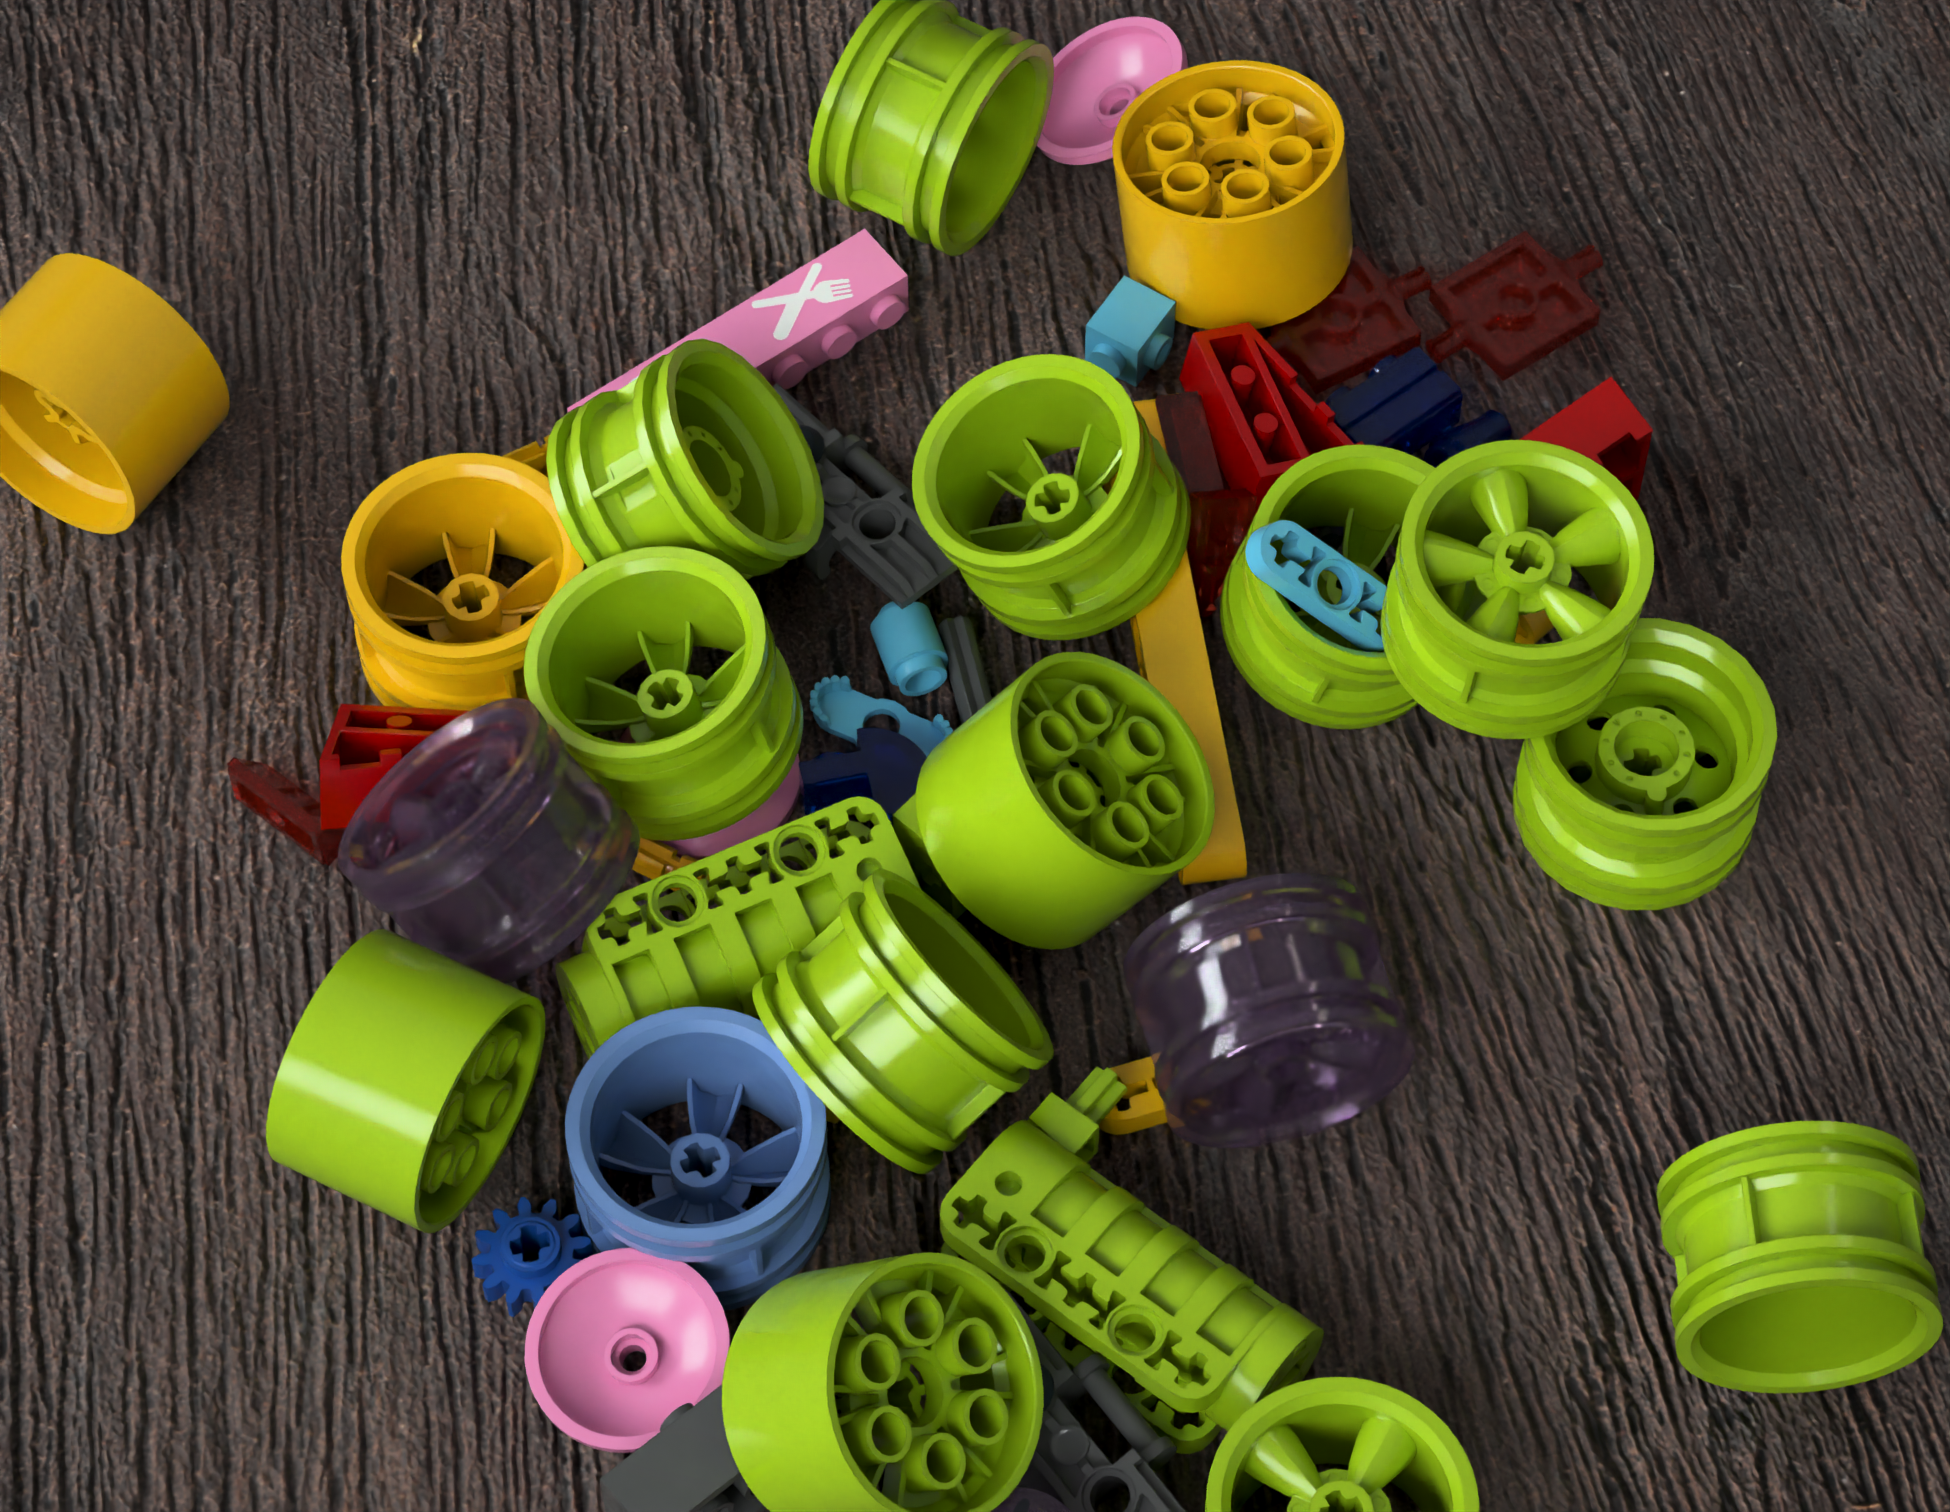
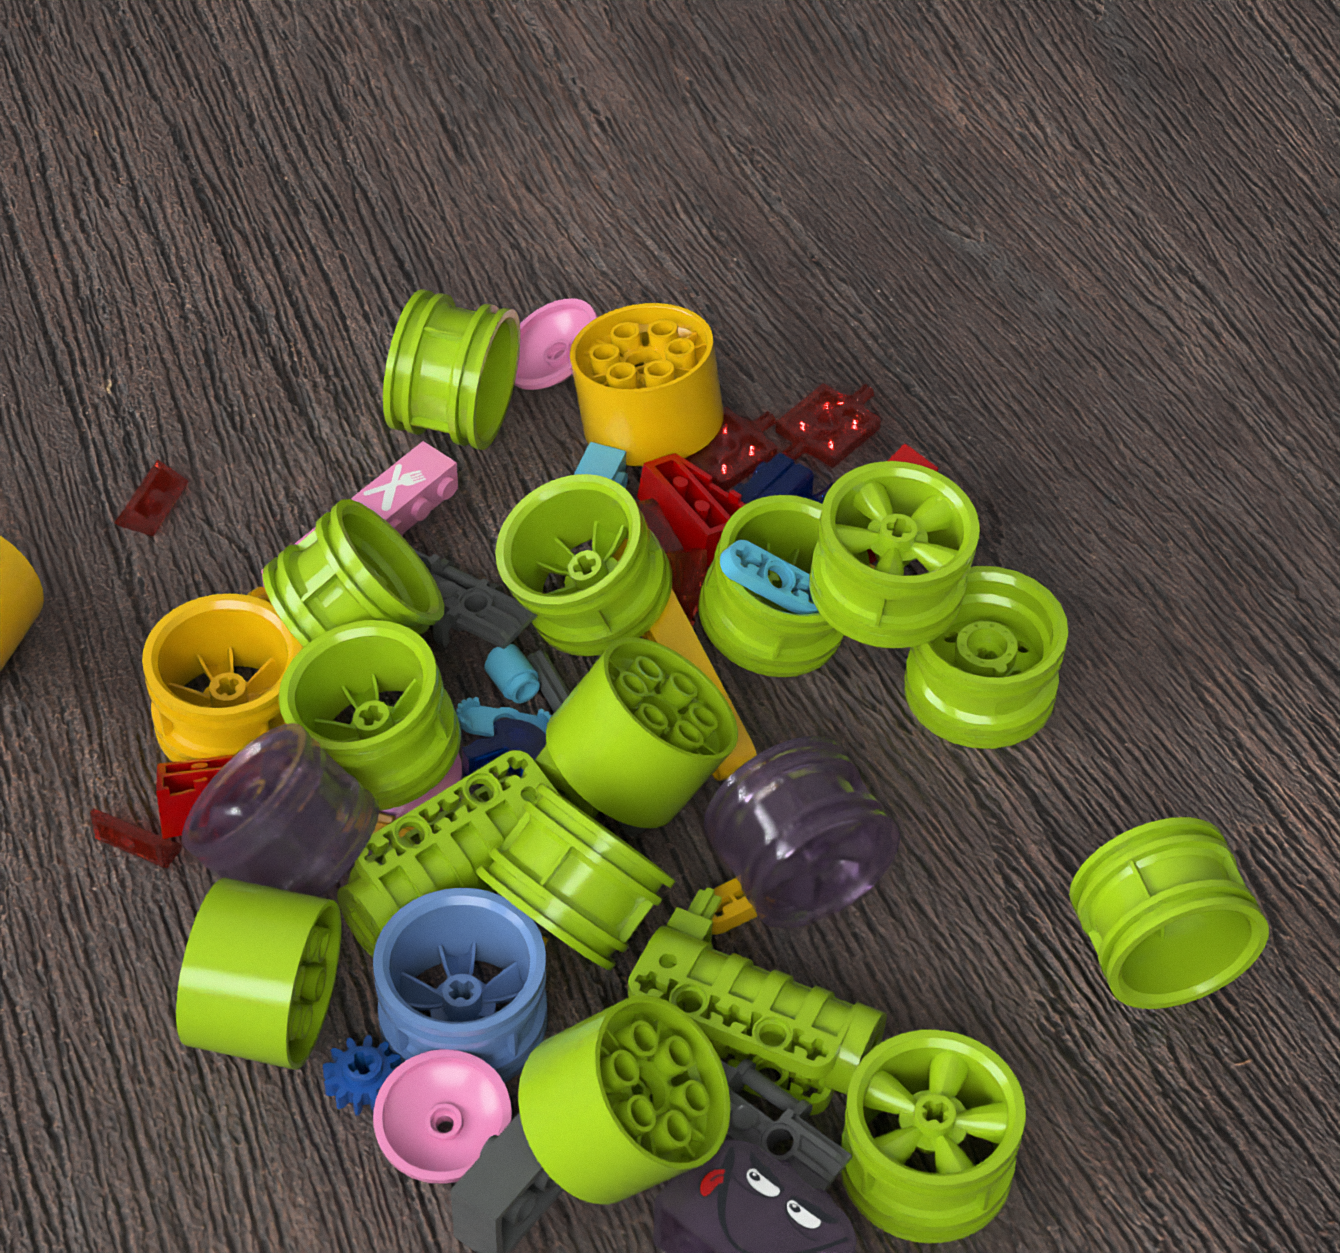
camera: 15 degrees left, 10 degrees down
none -> clear red slope [114,459,189,536]

